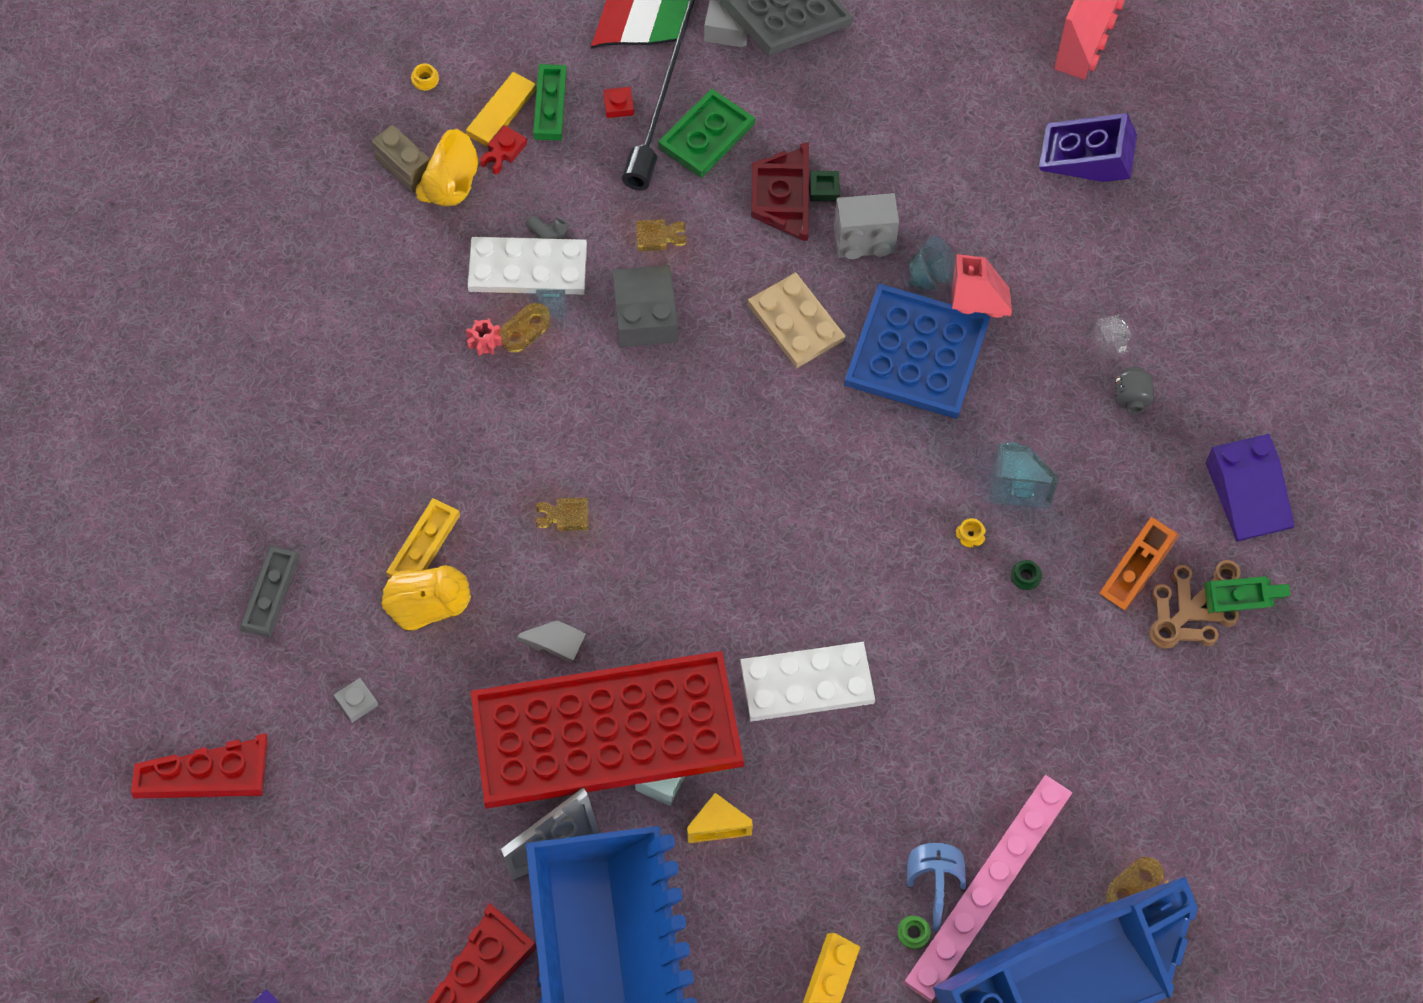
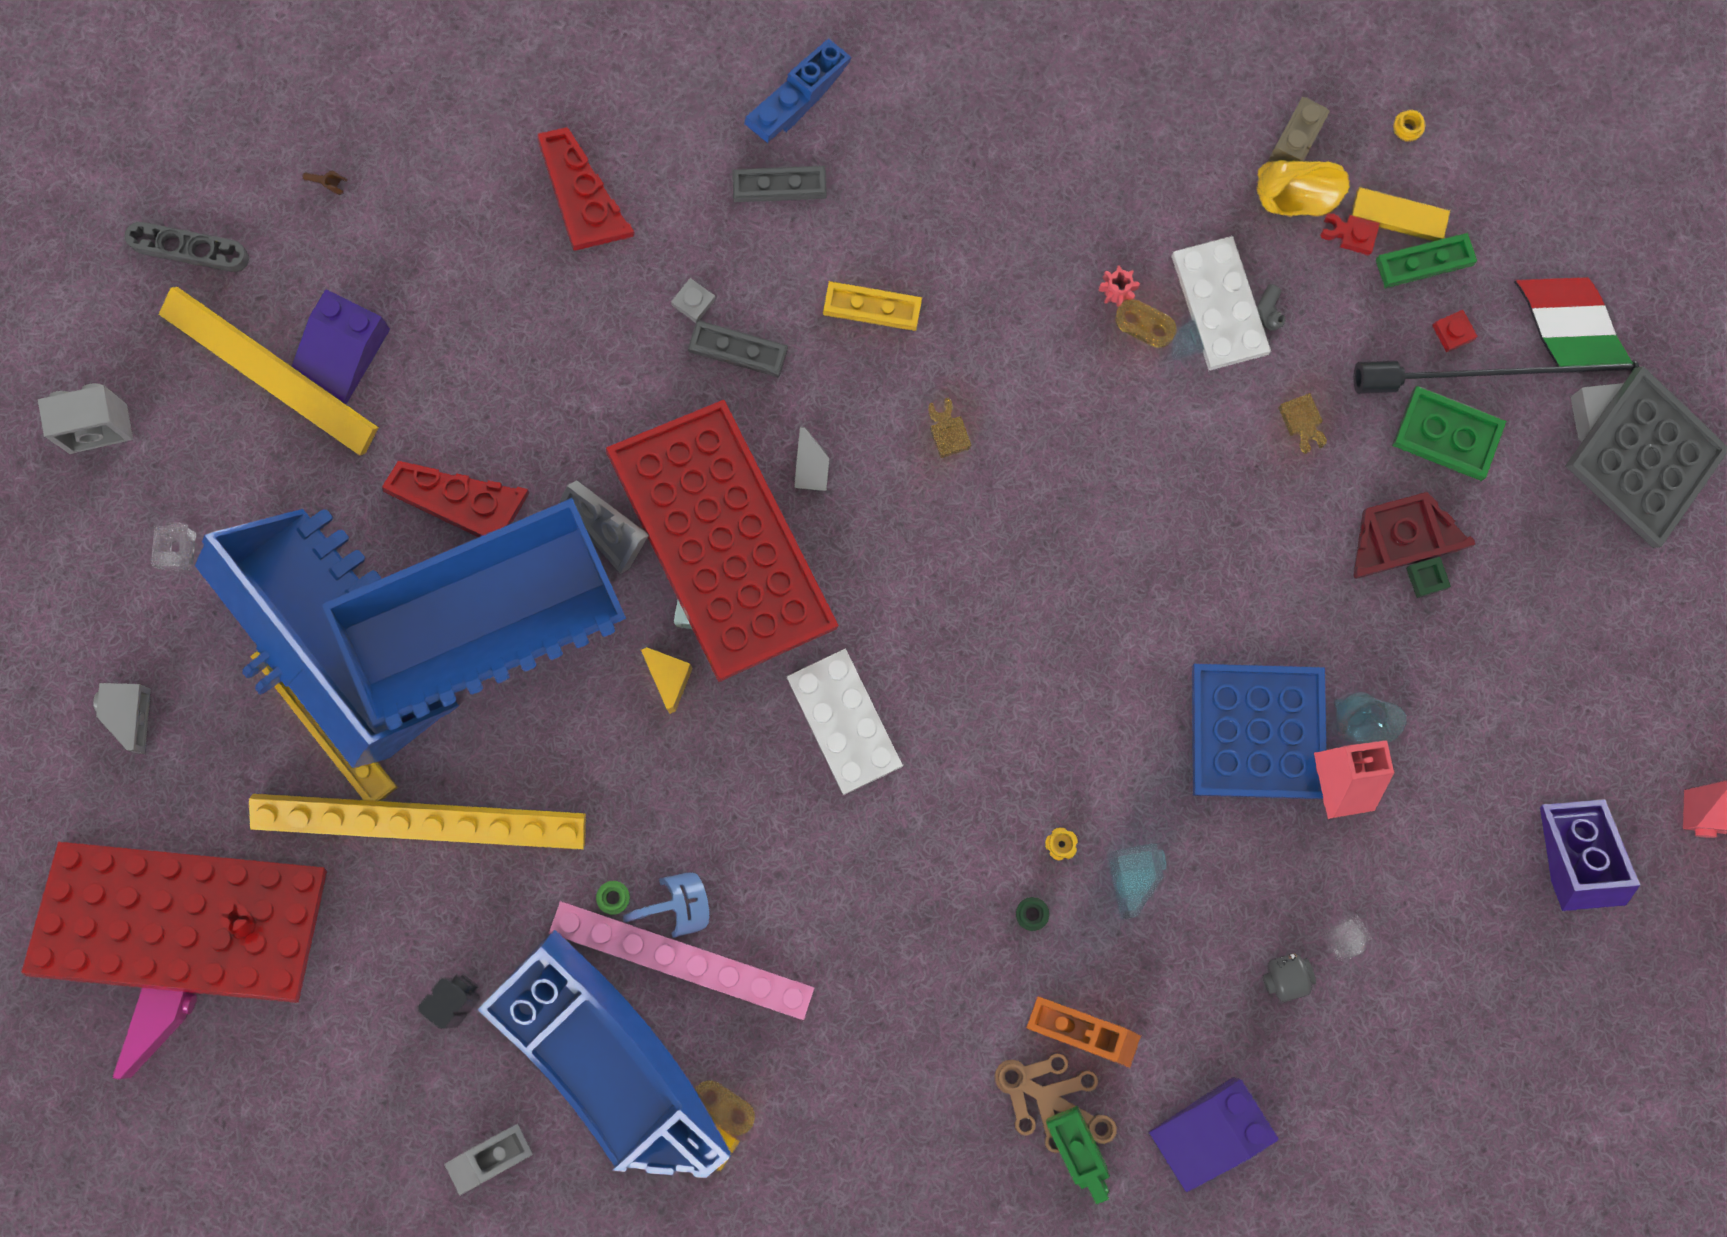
camera: 70 degrees right, 15 degrees up
yellow hair [381,565,471,631] -> none
dark grey slope [612,265,678,347] -> none
tan plate [748,272,845,369] -> none
light grey brick [834,193,899,259] -> none
none -> dark grey tile [688,320,788,378]
none -> blue slope [744,38,851,143]

